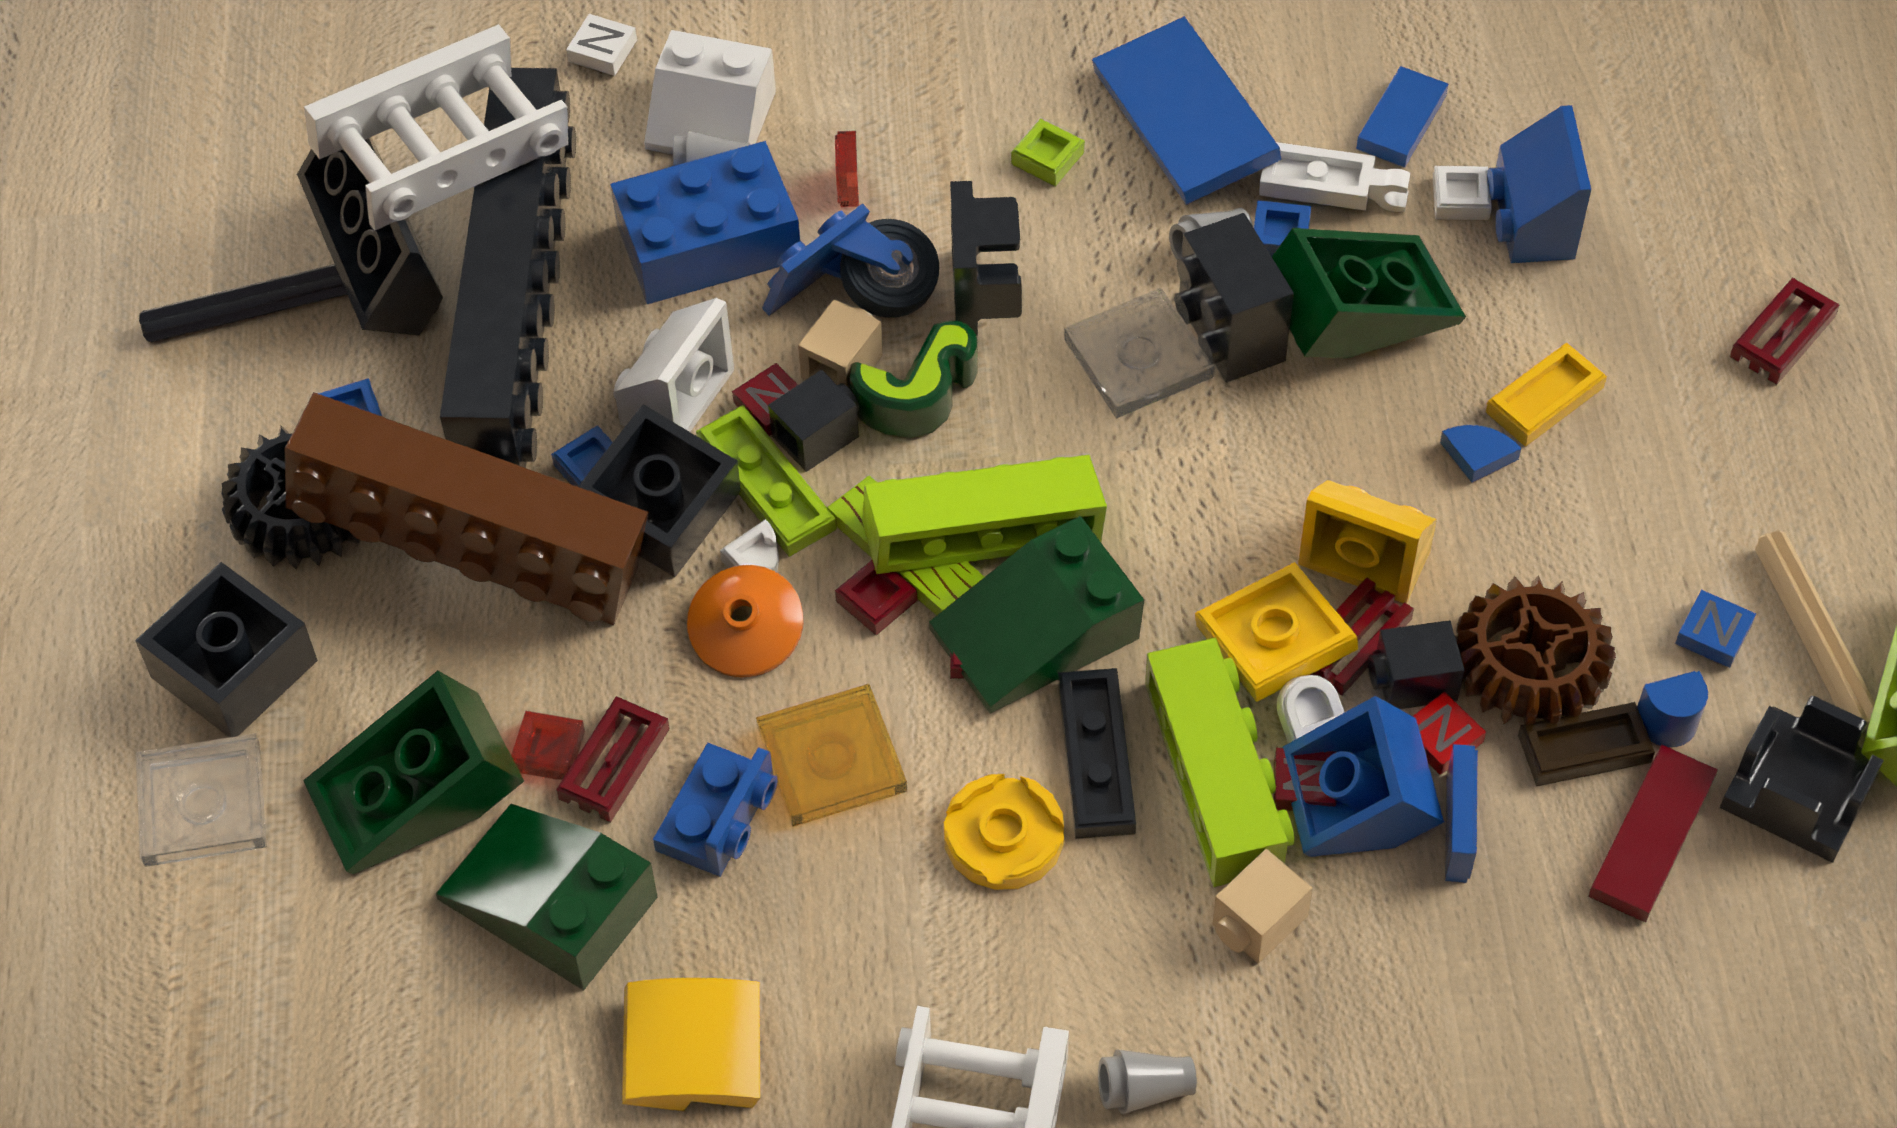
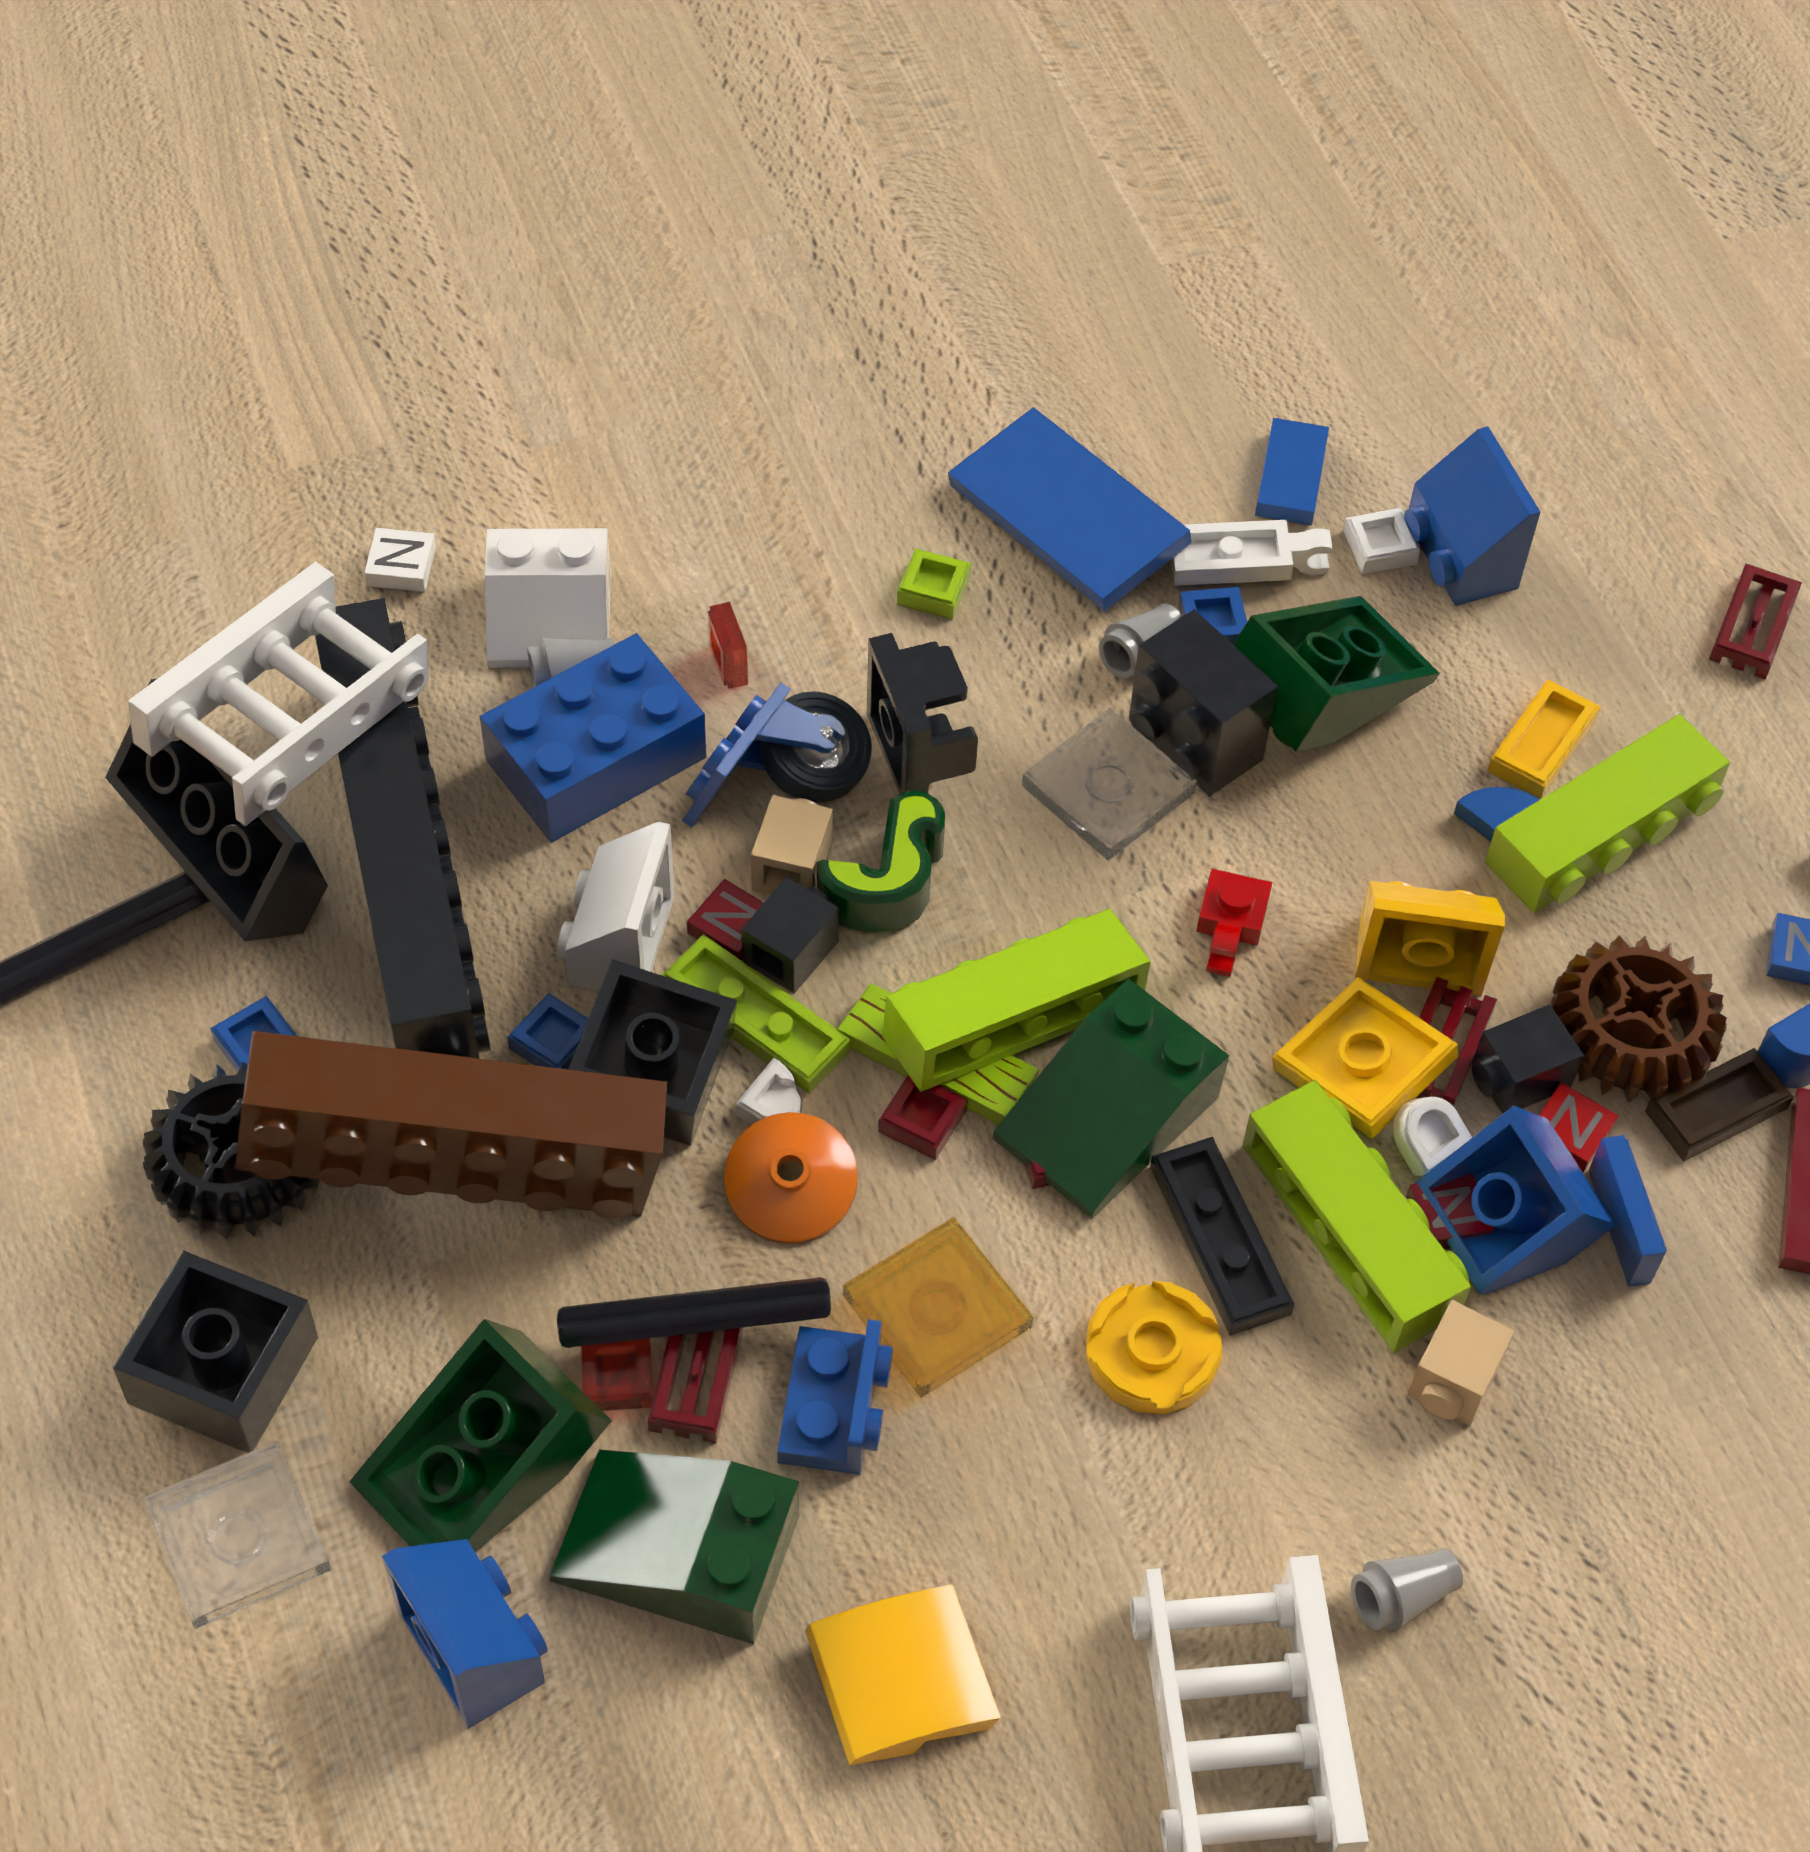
camera: 20 degrees left, 0 degrees up
none -> blue slope [382,1539,548,1729]
none -> black axle [557,1277,831,1348]
none -> red plate [1196,868,1273,977]
none -> lime brick [1484,713,1731,913]

